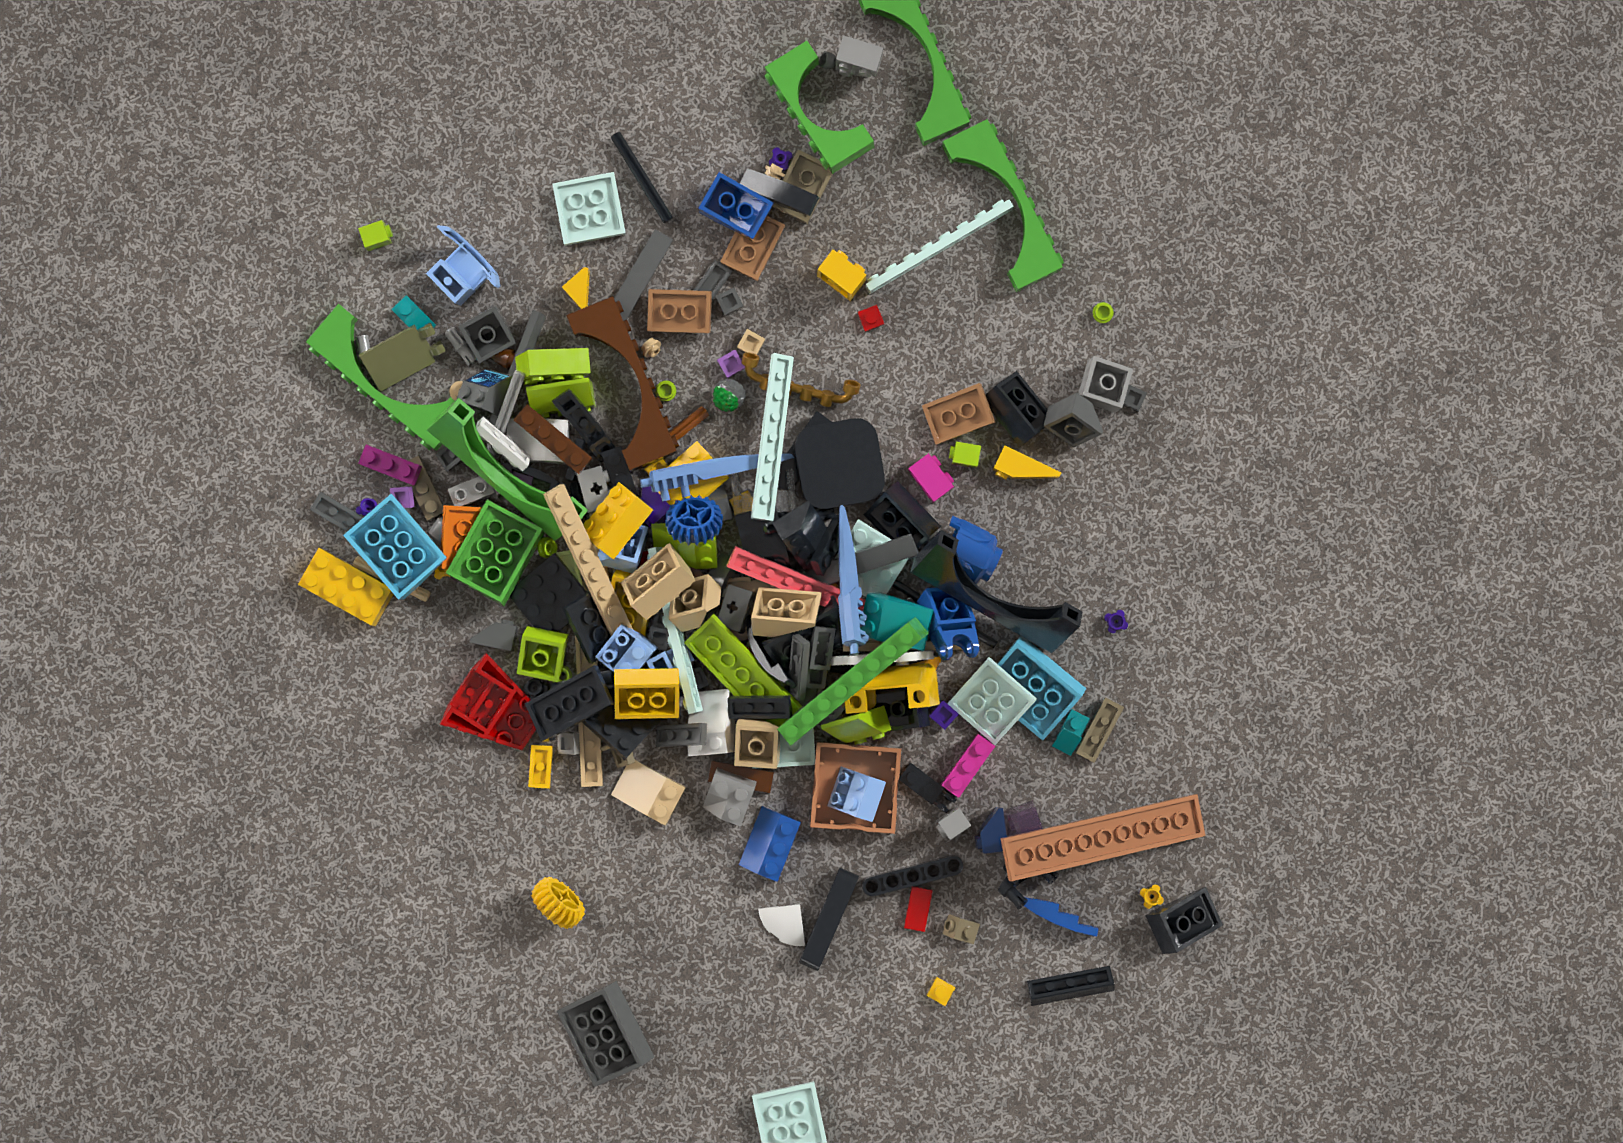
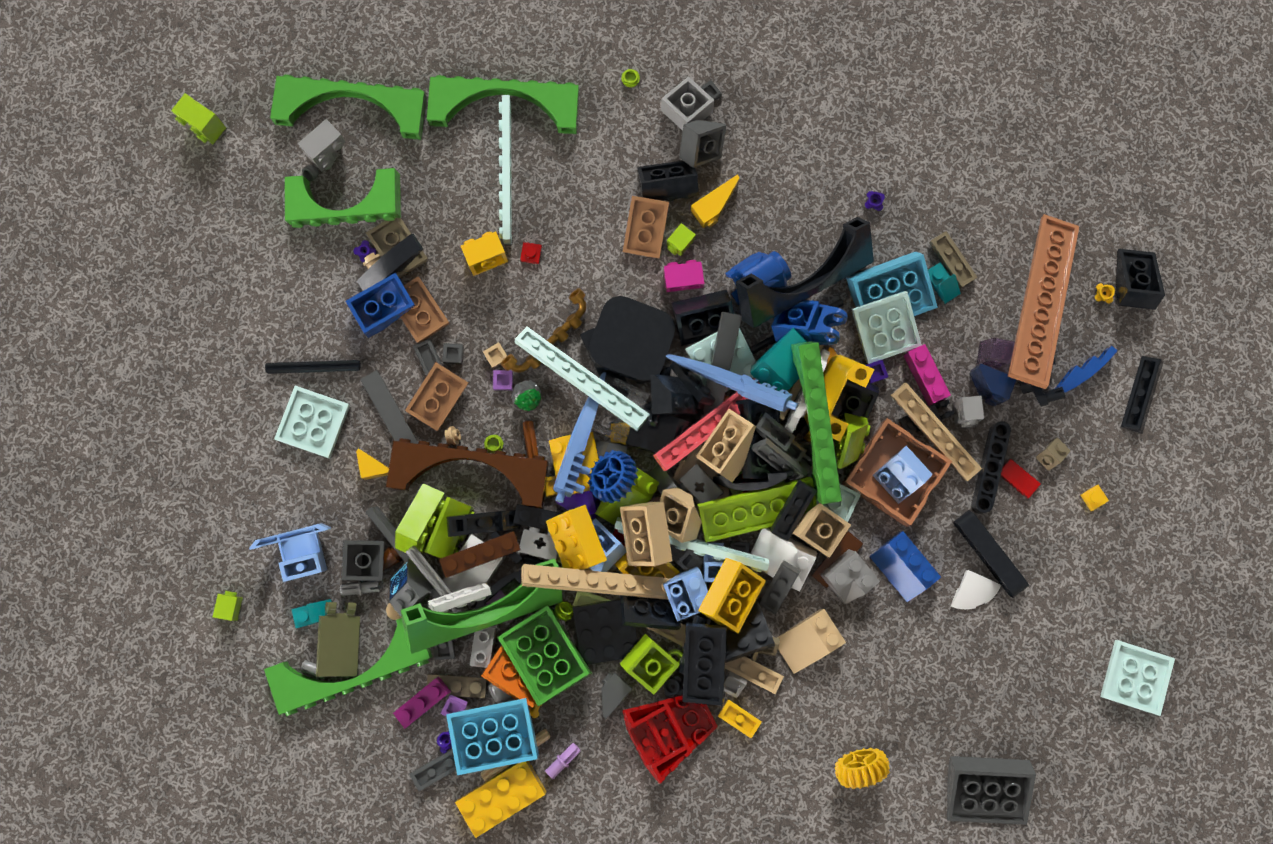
camera: 60 degrees left, 5 degrees down
none -> lavender axle [545,743,580,779]
none -> tan plate [890,383,982,481]

